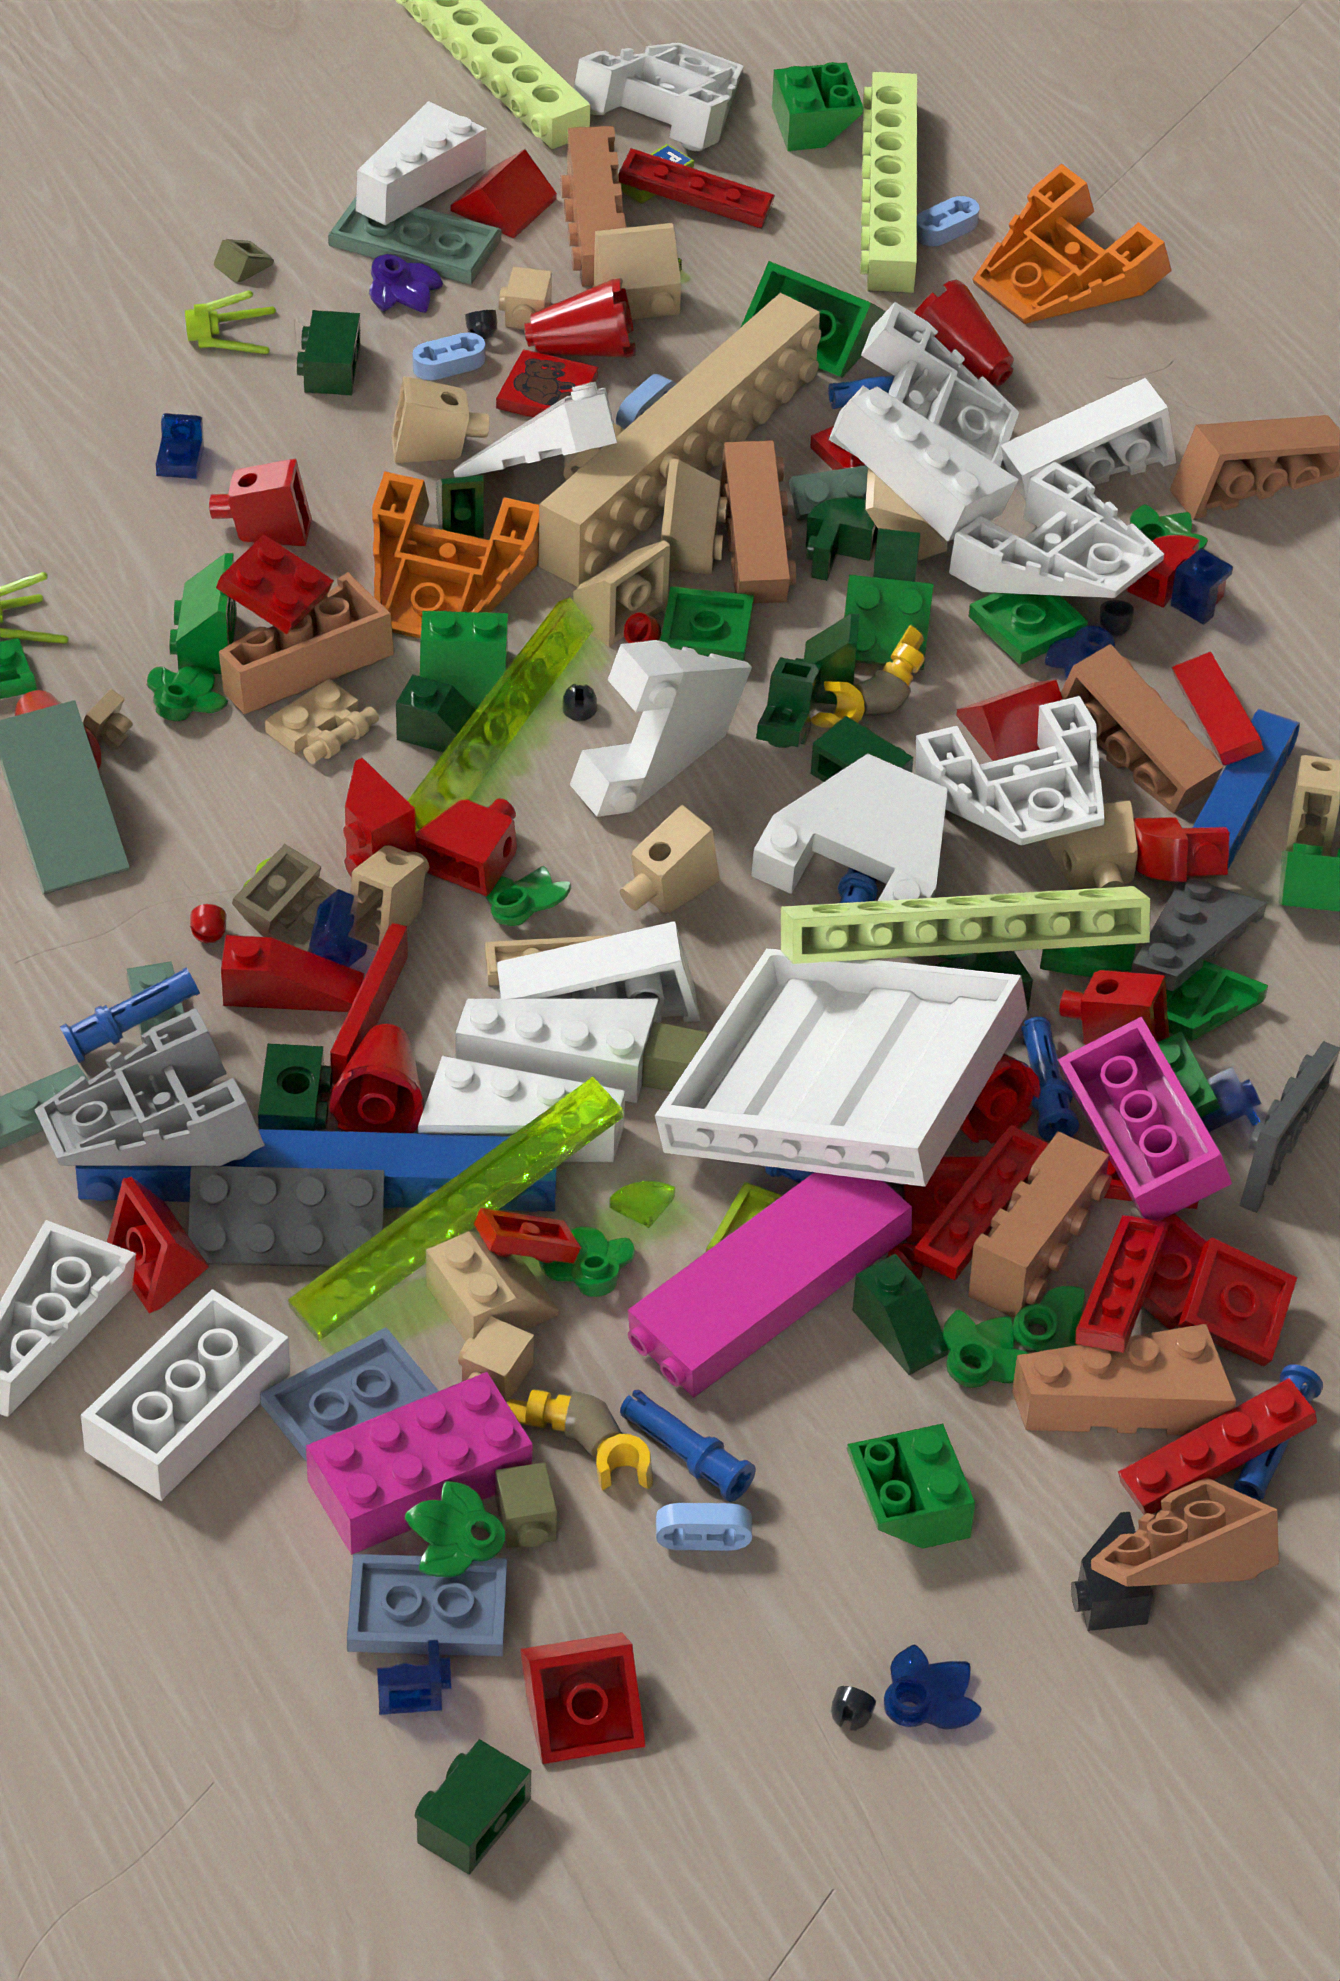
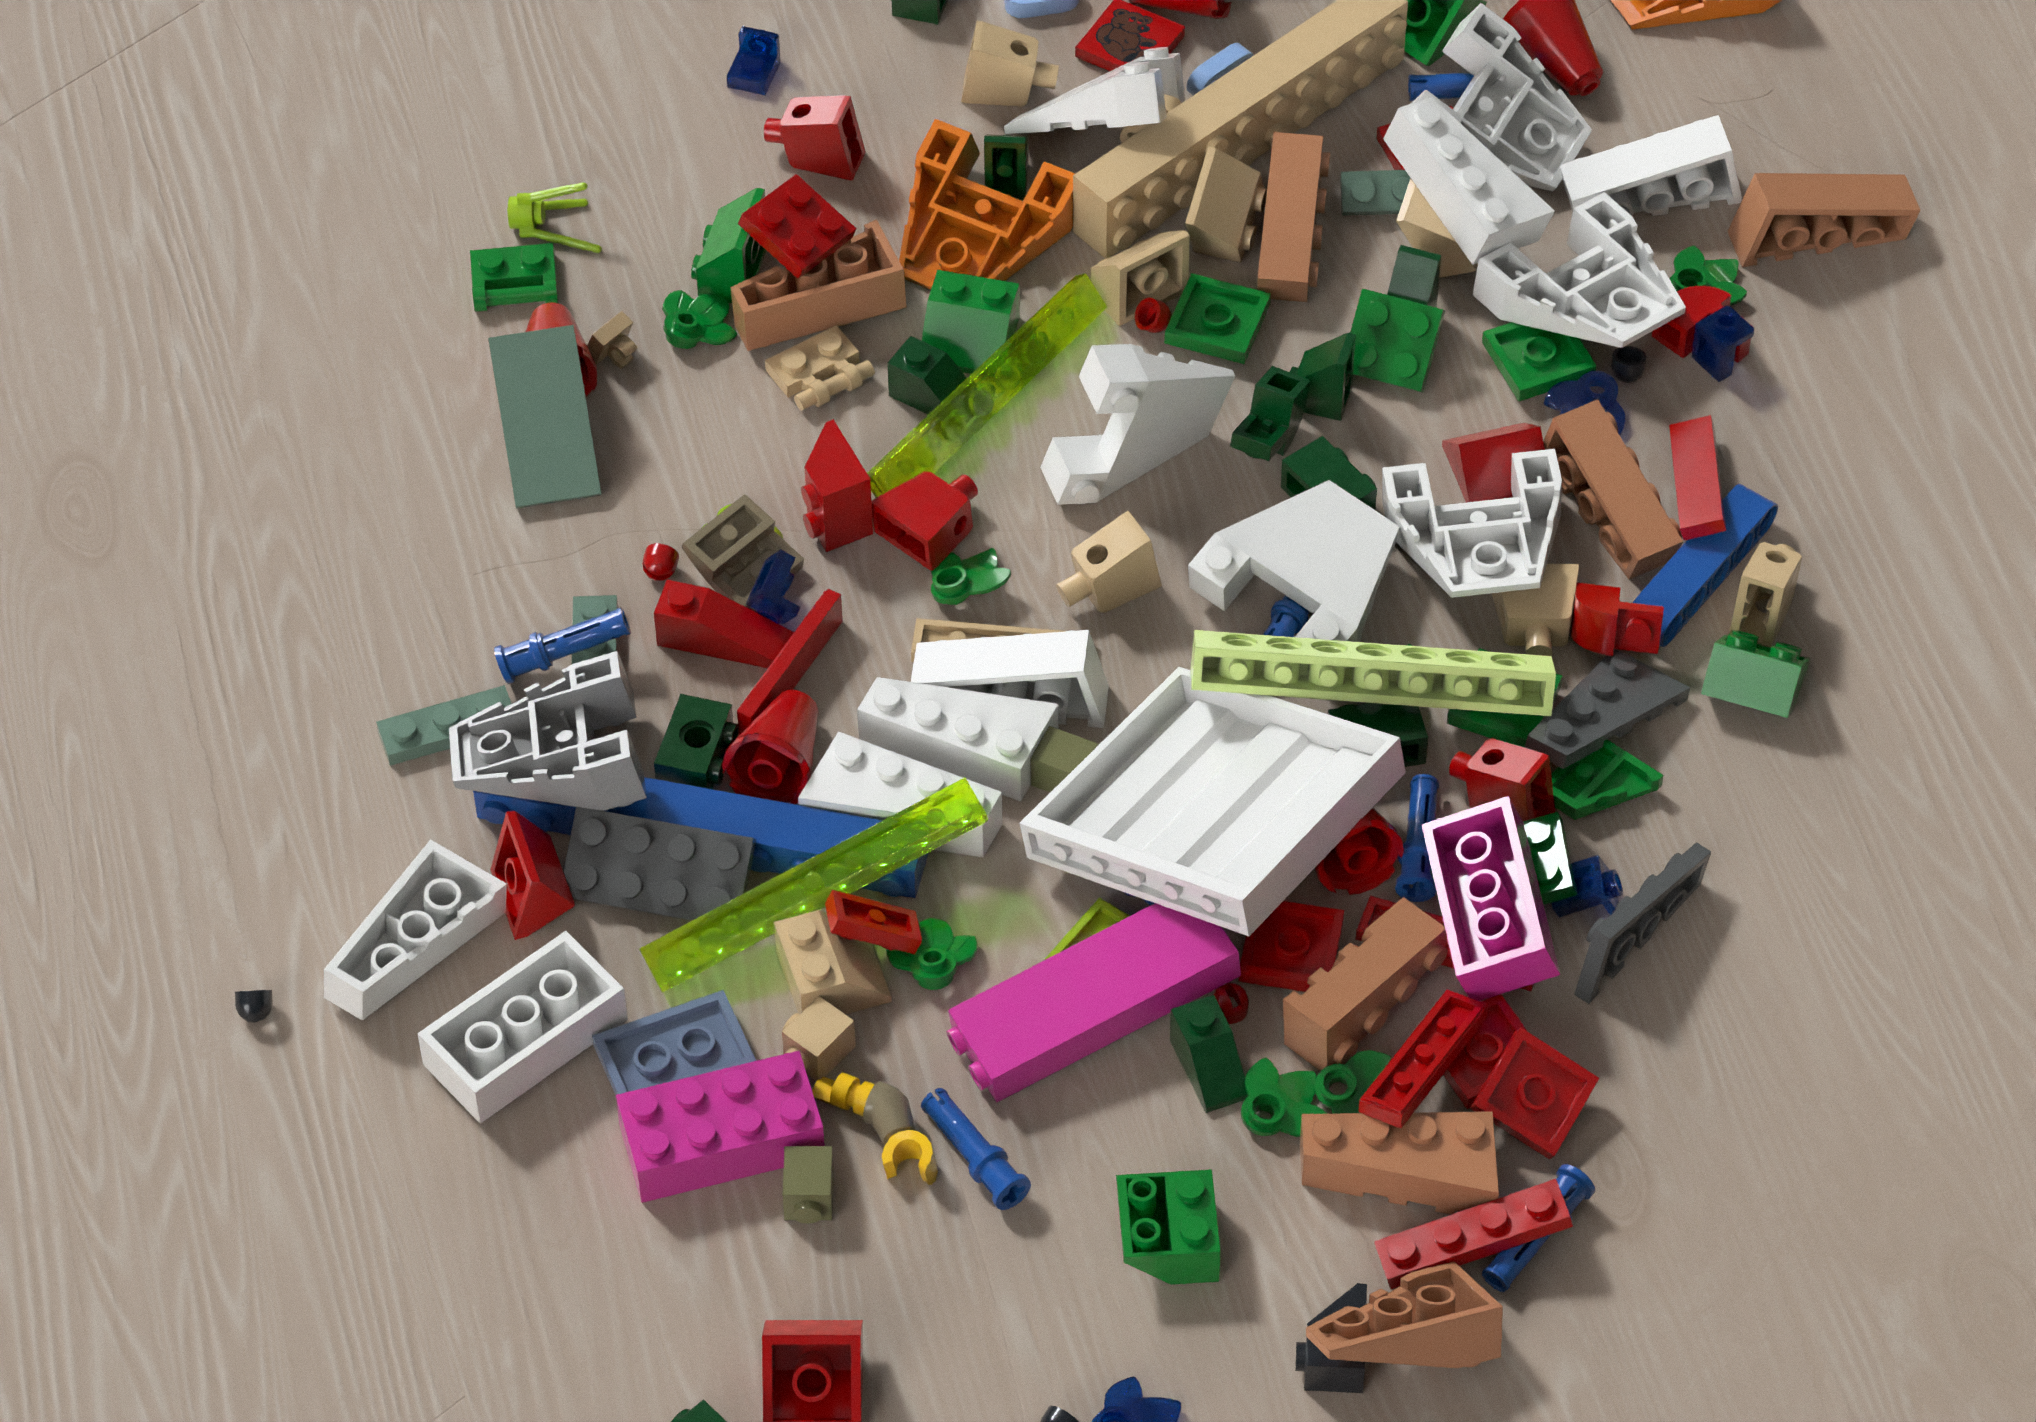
camera: 15 degrees right, 5 degrees up
tan torso [347,846,429,952] -> none
sand blue plate [347,1554,507,1656] -> none
clear blue bracket [377,1640,451,1715] -> none
green plate [405,1481,505,1577] -> none
black hinge [562,684,597,721] -> none
clear neon green tile [609,1181,675,1228] -> none
light blue beam [656,1503,752,1551] -> none
dark green brick [805,497,878,581] -> none
yellow piece [811,625,925,728] -> none
red plate [913,1125,1049,1281] -> none

